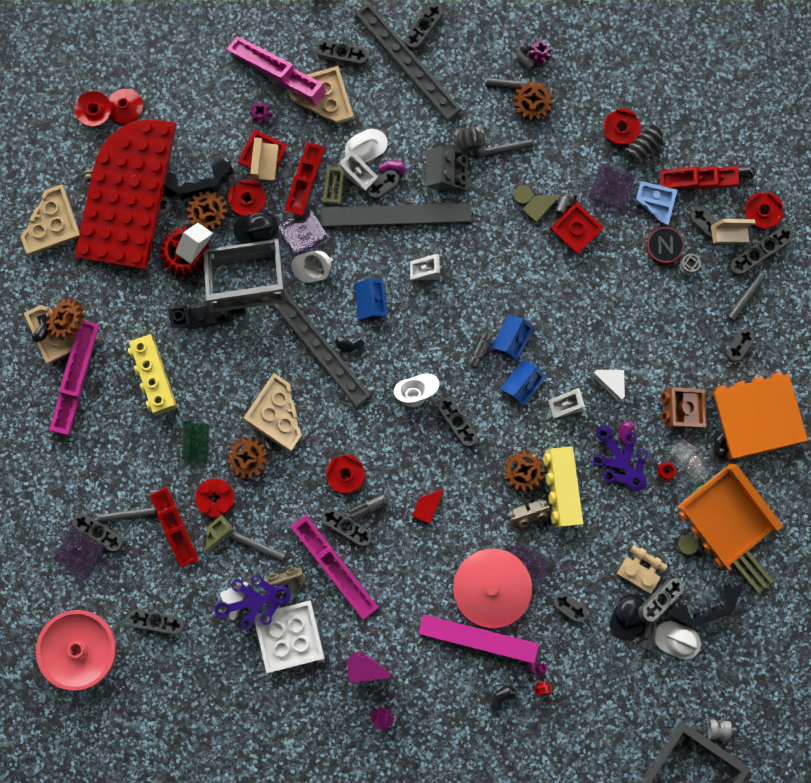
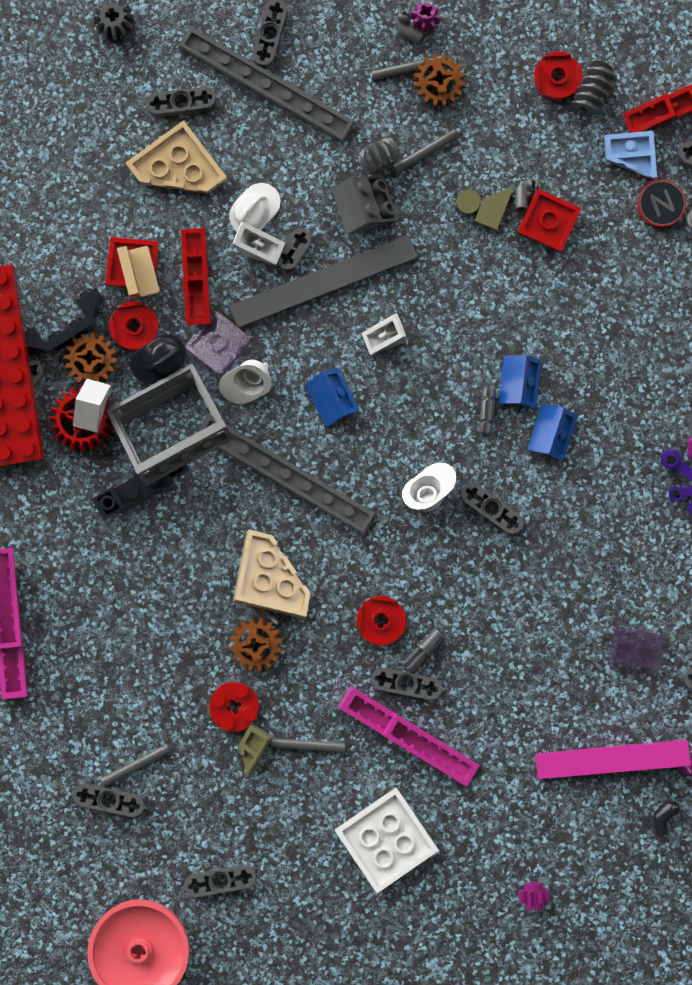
camera: 25 degrees left, 5 degrees up
clear purple plate [53,526,106,580] -> none
light yellow brick [128,334,178,416] -> none
red slope [149,486,199,568] -> none
clear green panel [182,421,209,462] -> none
dark purple plant [214,574,291,630] -> none
white slope [220,582,251,621] -> none
dark pink slope [226,36,327,106] -> none
magenta gear [249,101,273,126] -> none
dark tan hinge [264,567,306,594] -> none
olive tile [322,167,345,206] -> none
black arm [335,336,364,352] -> none
magenta slope [346,652,392,683] -> none
magenta arm [378,160,406,175] -> none
red tile [412,490,444,524] -> none
coral dish [453,548,532,628] -> none
dark orange gear [502,449,545,492] -> none
dark tan hinge [509,499,551,528] -> none
light yellow brick [543,446,583,528] -> none
white slope [548,388,585,418] -> none
clear purple plate [587,163,636,211] -> none
white slope [592,370,625,403] -> none

